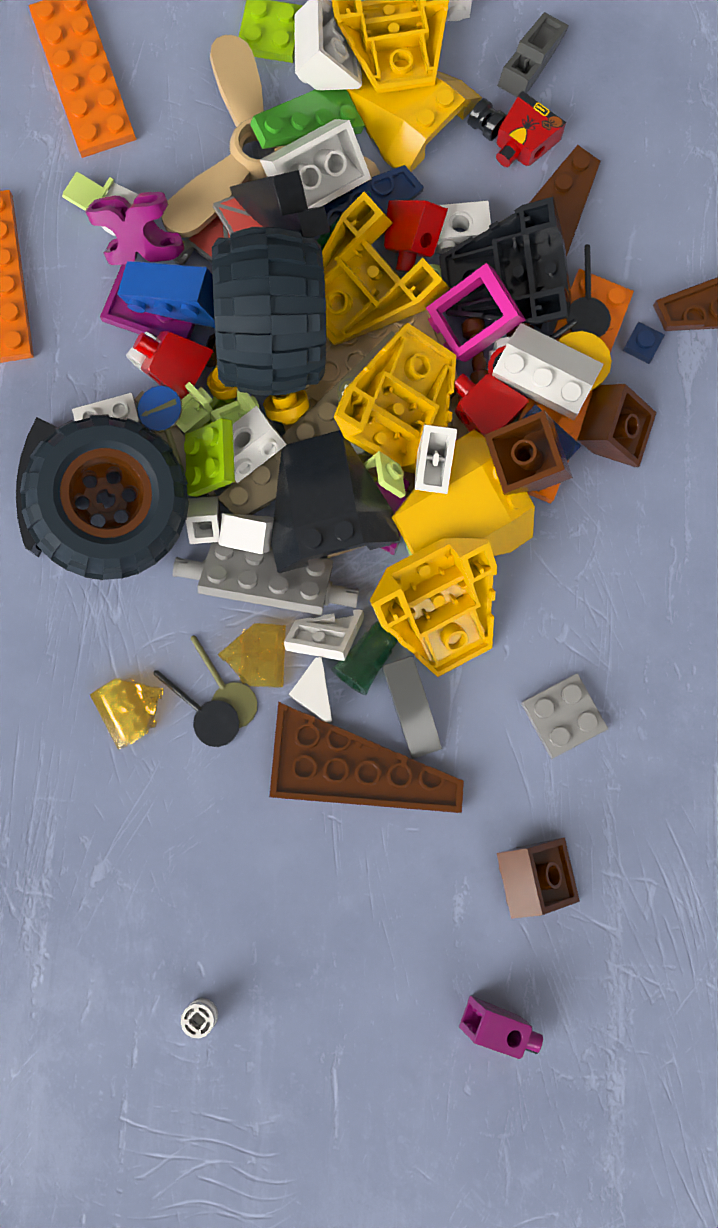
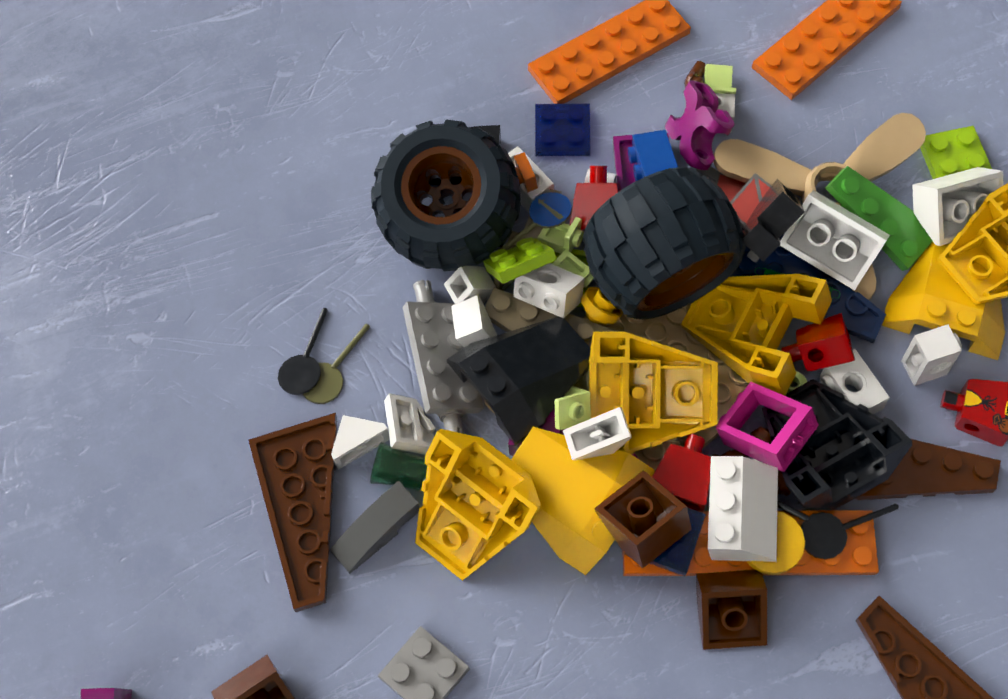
camera: 70 degrees right, 15 degrees down
clear yellow slope [89,678,164,750] -> none
white wheel [181,998,218,1039] -> none
clear yellow slope [217,623,286,688] -> none
black wheel [467,98,507,141] -> none
dark blue plate [623,321,665,364] -> none
none -> orange plate [514,152,538,193]
none -> clear blue plate [535,103,590,156]
none -> reddish brown arm [684,61,706,88]
none -> white brick [901,324,962,386]

